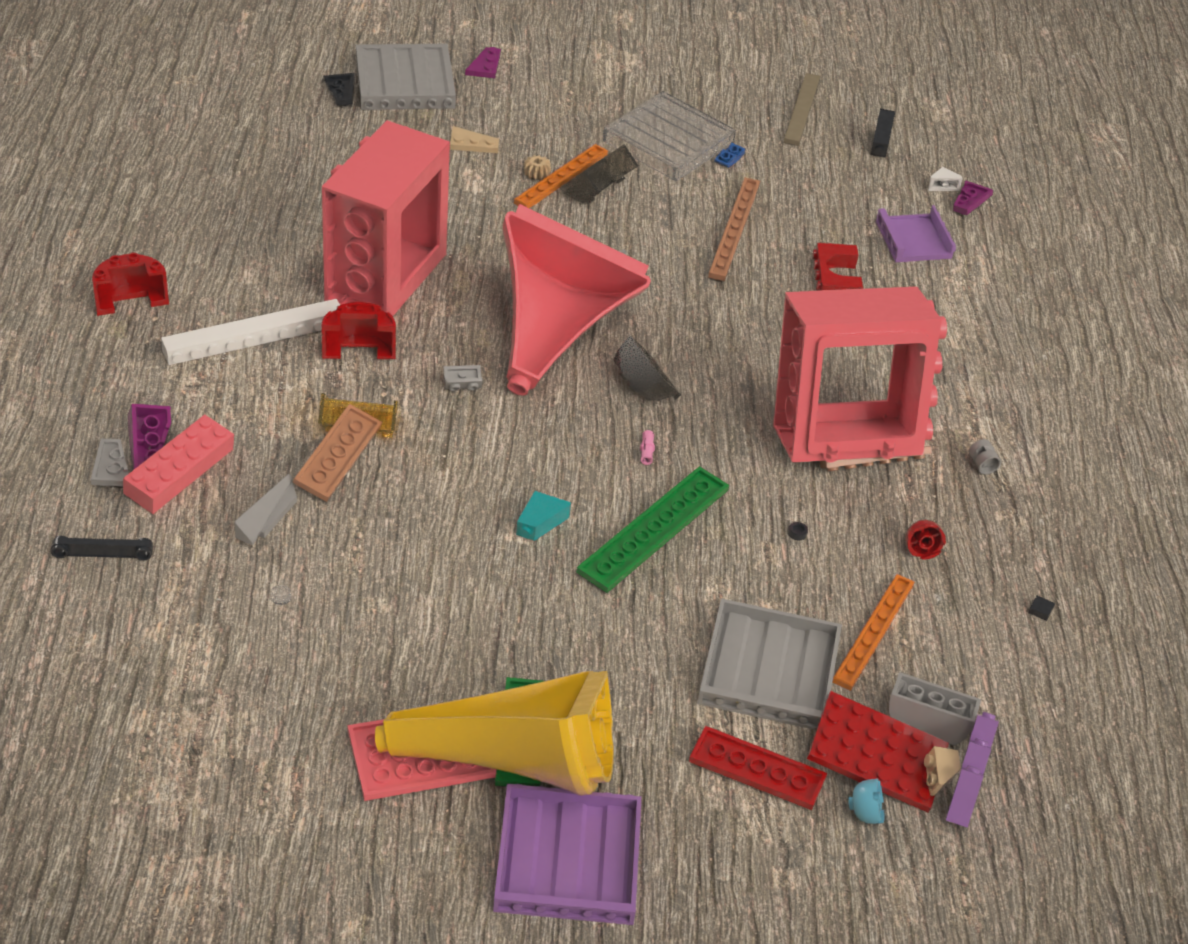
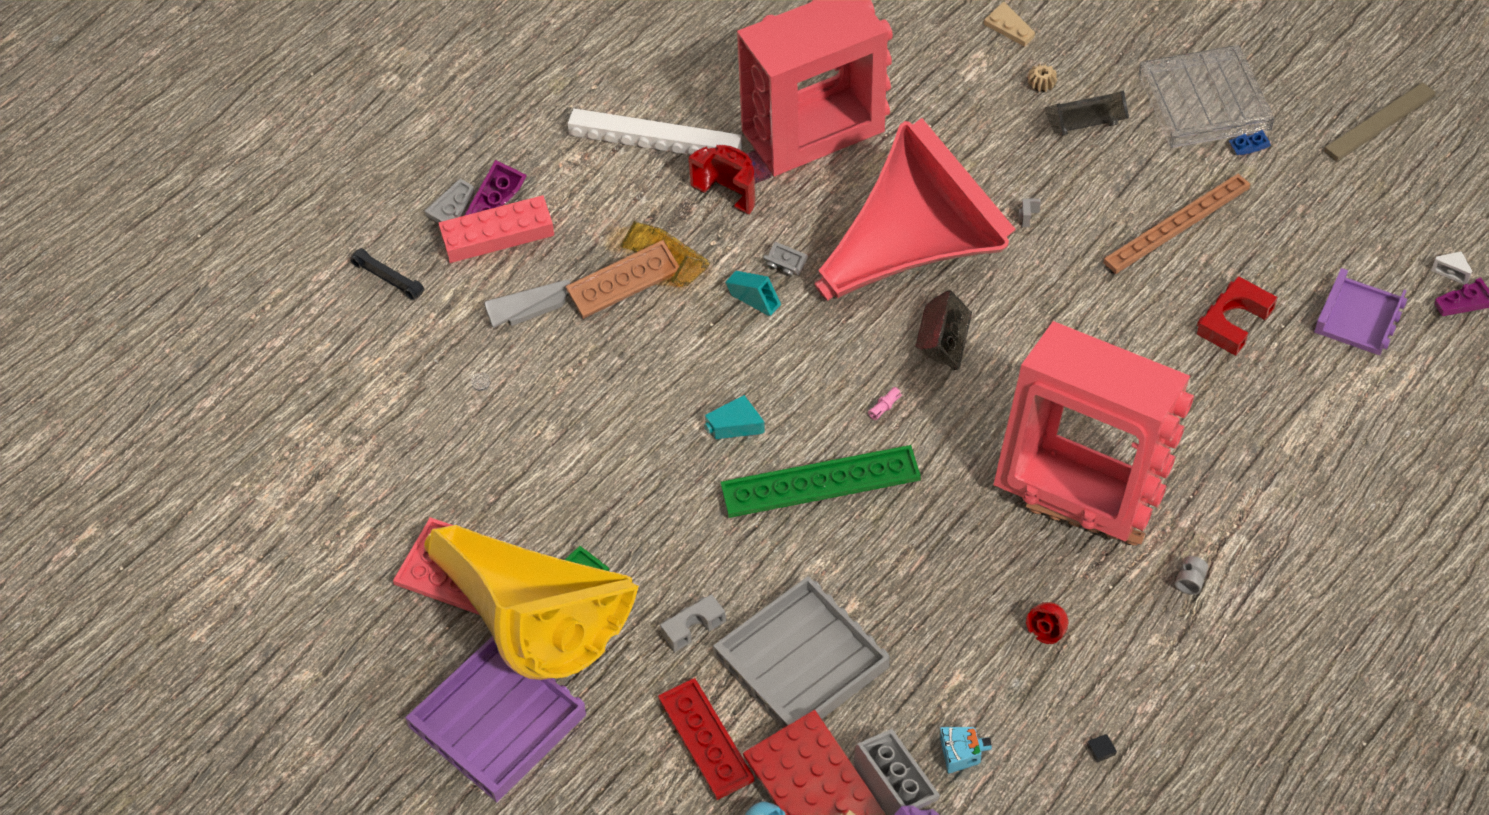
camera: 45 degrees right, 10 degrees up
red cylinder [92,252,169,316] -> none
orange tile [514,144,608,208] -> none
black tile [788,522,808,541] -> none
orange tile [832,574,915,691] -> none
black slope [870,108,896,158] -> none
none -> light grey arch [660,594,726,653]
none -> teal slope [725,271,781,316]
none -> medium azure torso [940,727,992,773]

